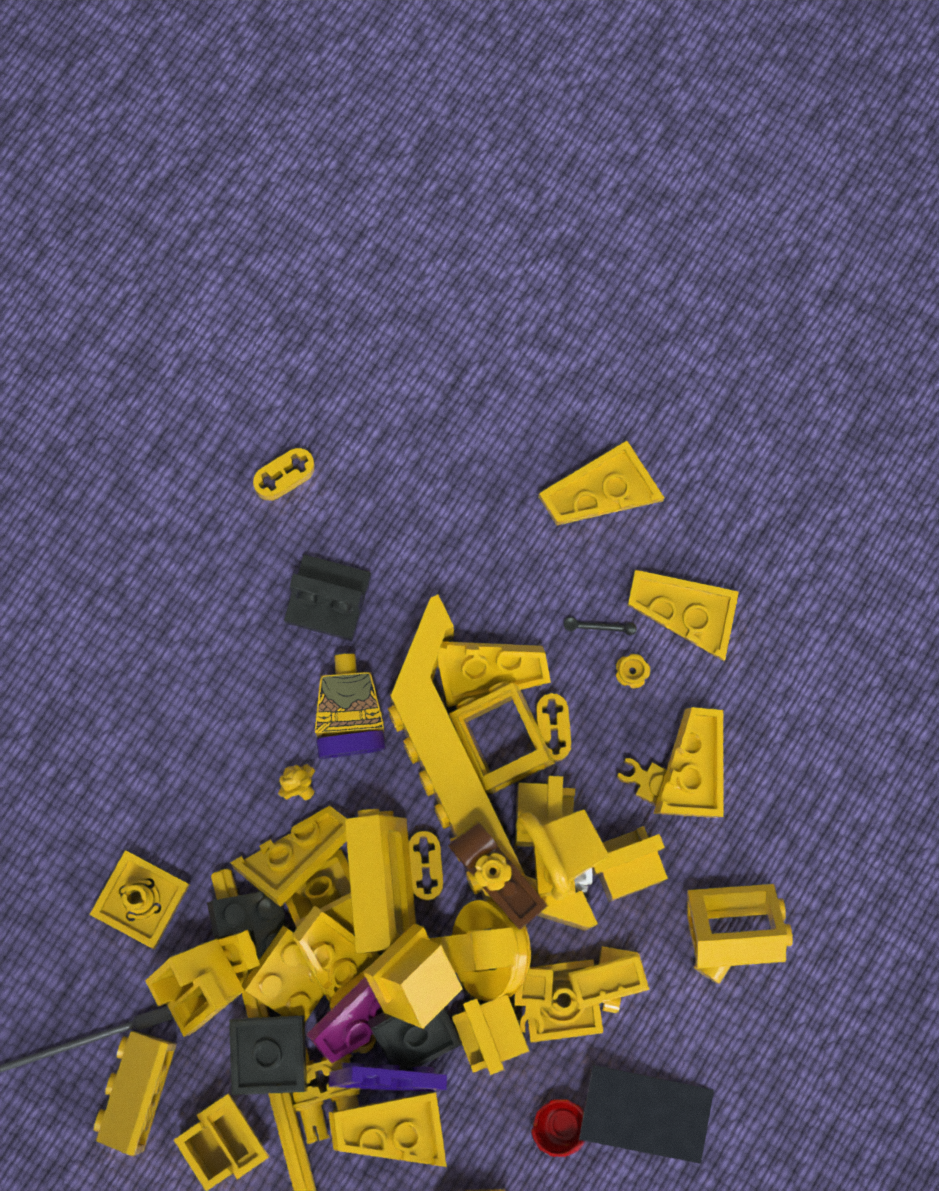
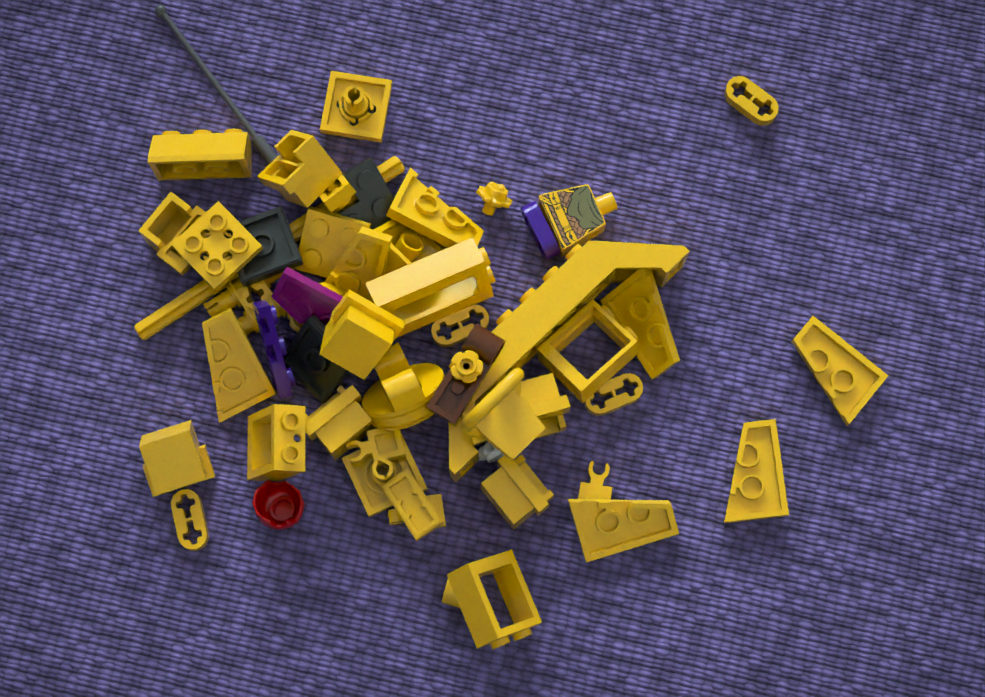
camera: 75 degrees right, 0 degrees up
pearl dark grey bracket [284,554,371,641] -> none
pearl dark grey hinge [564,617,637,636] -> none
black sticker [579,1065,714,1164] -> none
yellow plate [616,654,650,688] -> none
none -> yellow plate [171,201,263,292]
none -> yellow window [247,404,306,482]

